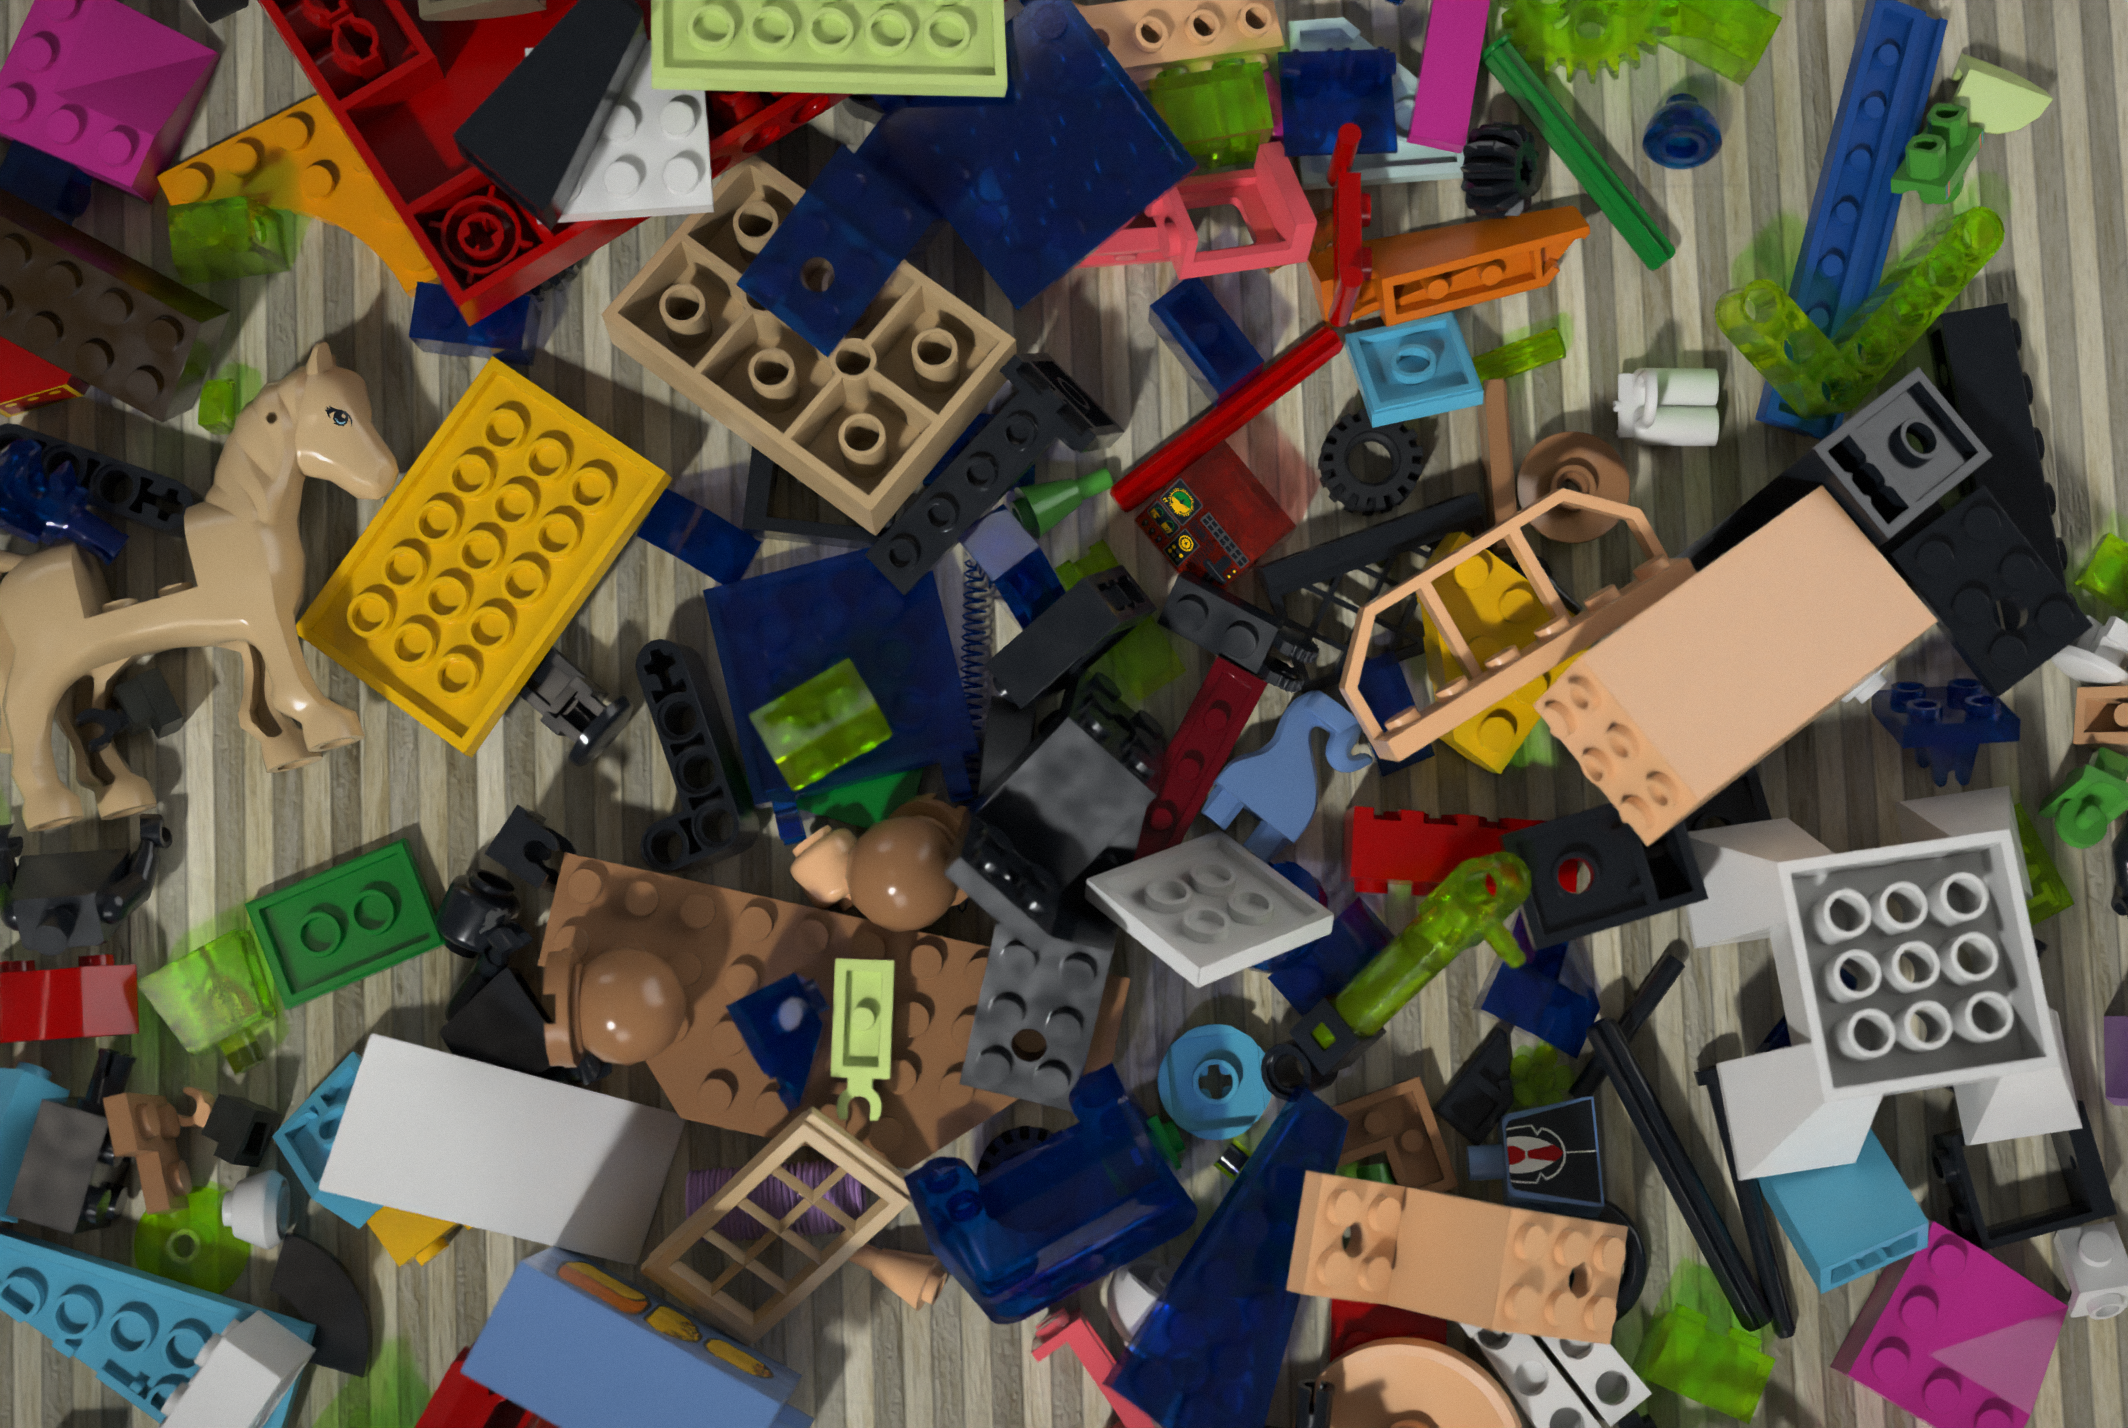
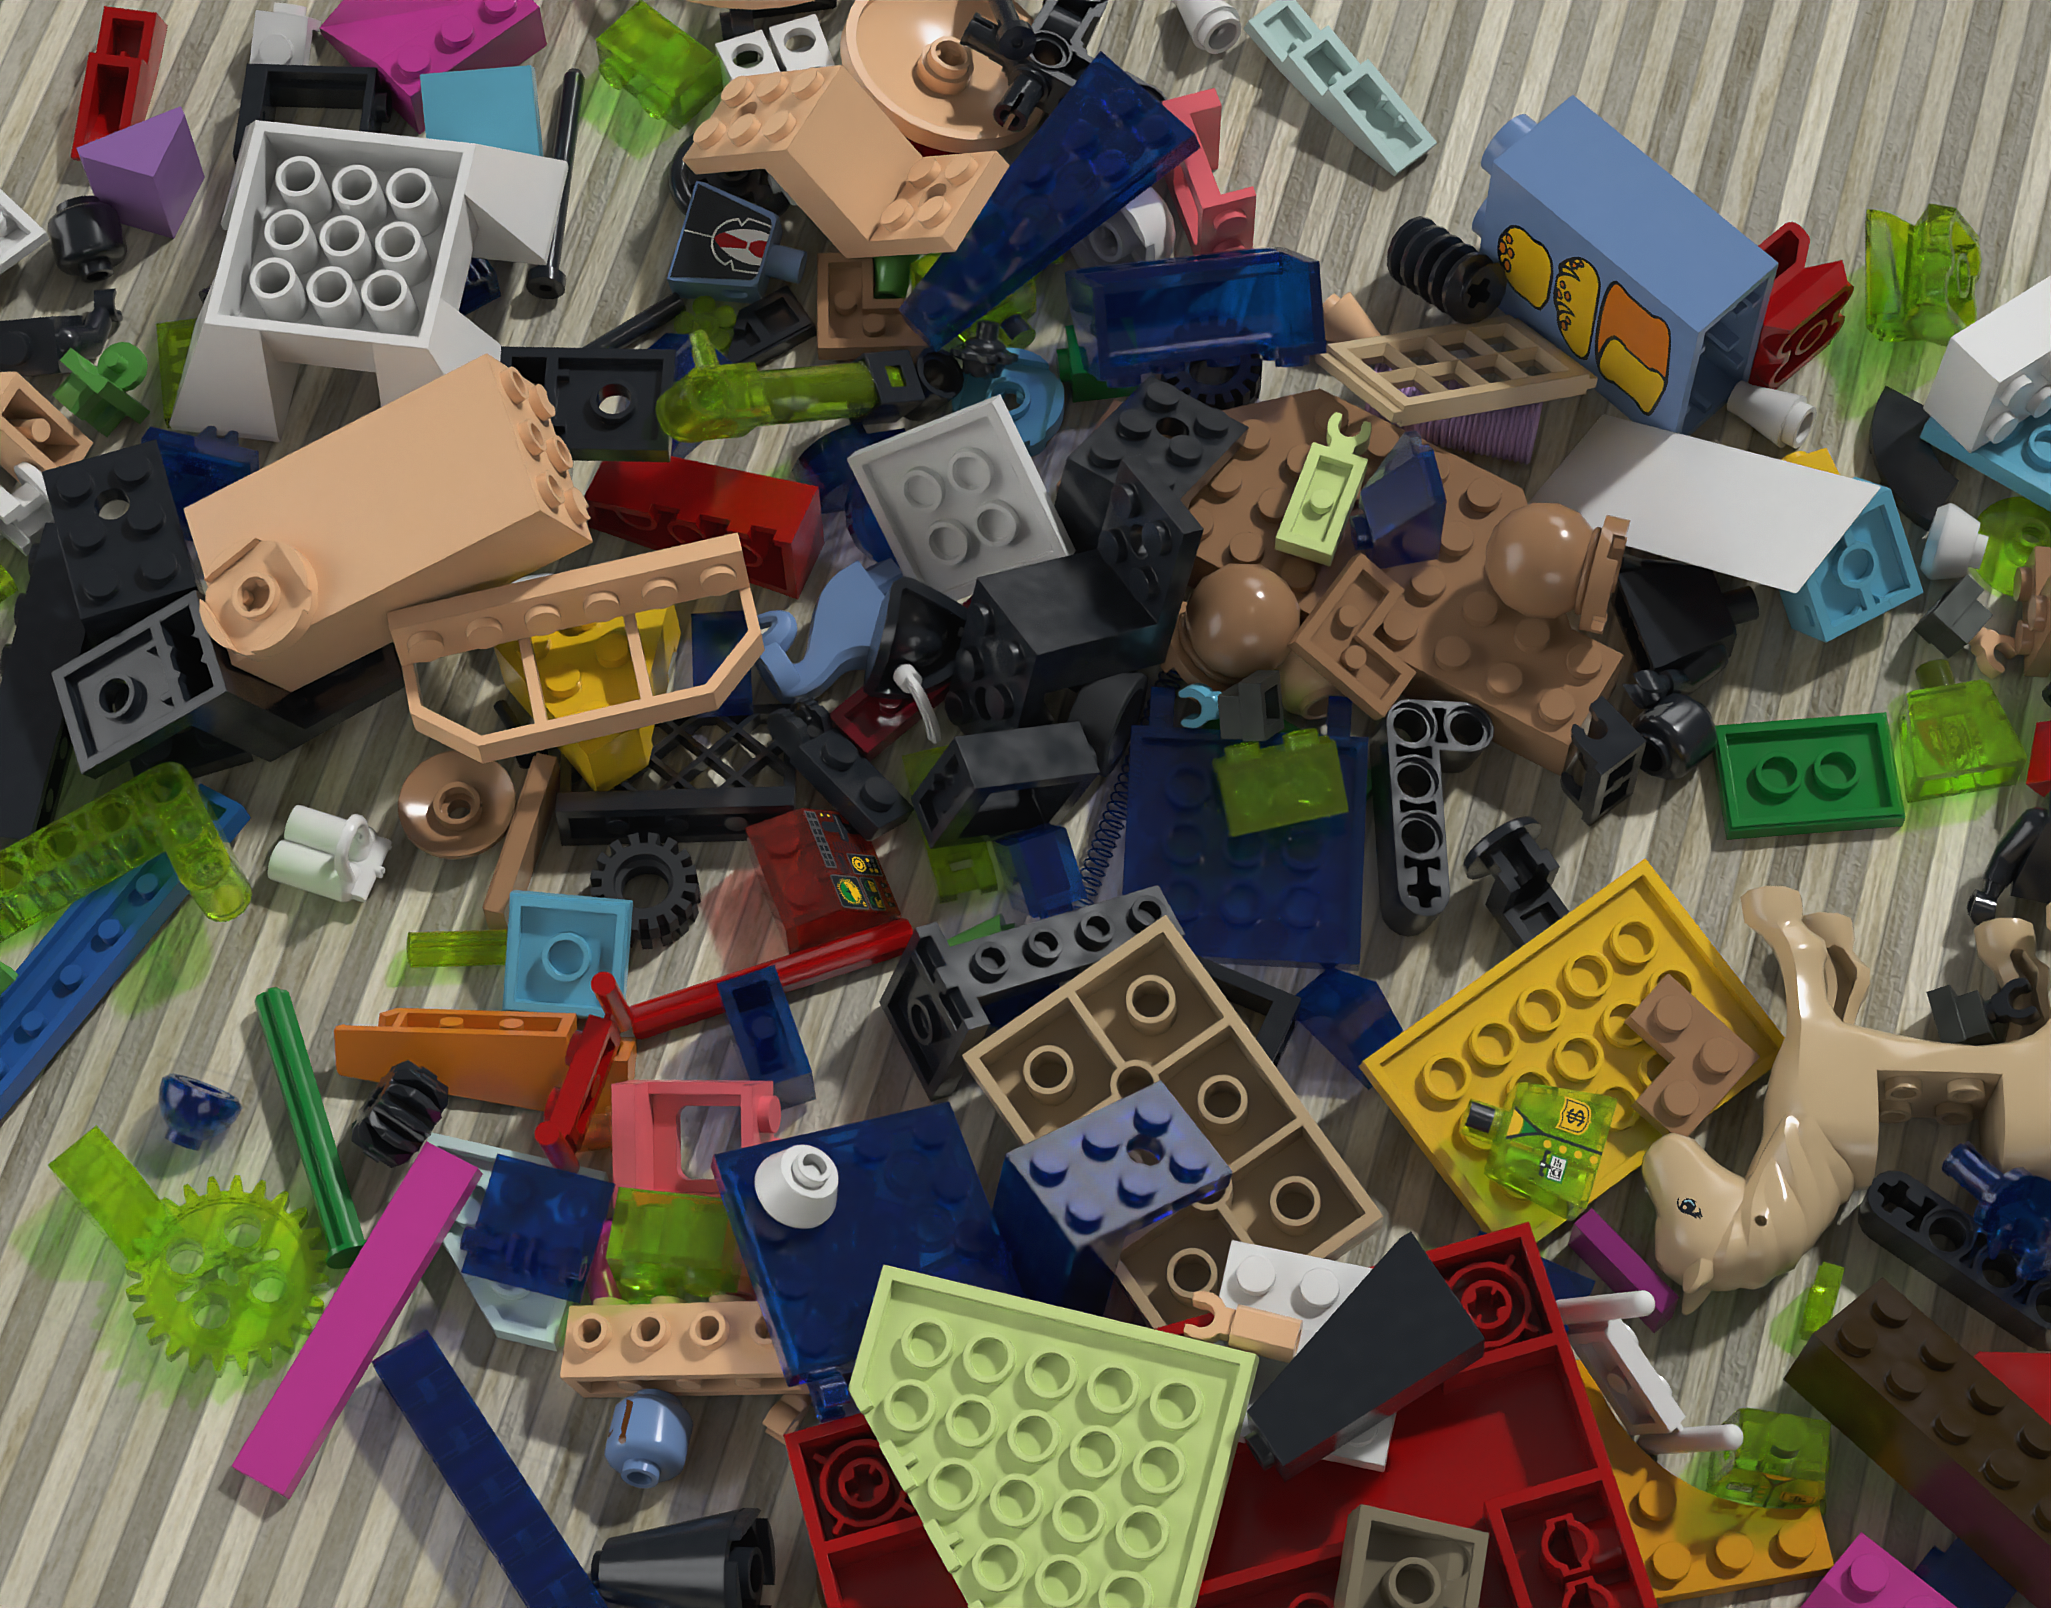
camera: 160 degrees left, 20 degrees down
black axle [1586,1017,1773,1332] -> none
none -> light nougat plate [199,537,318,662]
none -> white cone [755,1145,838,1229]
none -> black hat [863,576,968,744]
none -> black plant [950,320,1019,379]
none -> pearl dark grey piece [1178,670,1284,741]
none -> light nougat bar [1184,1291,1303,1363]
none -> medium nougat plate [1287,553,1417,721]
none -> black piece [1387,216,1507,324]
none -> clear neon green torso [1459,1082,1618,1221]
none -> white plate [1556,1290,1743,1455]
none -> magenta tile [1568,1208,1680,1333]
none -> medium nougat plate [1624,974,1760,1137]
none -> white cone [1727,380,1817,449]

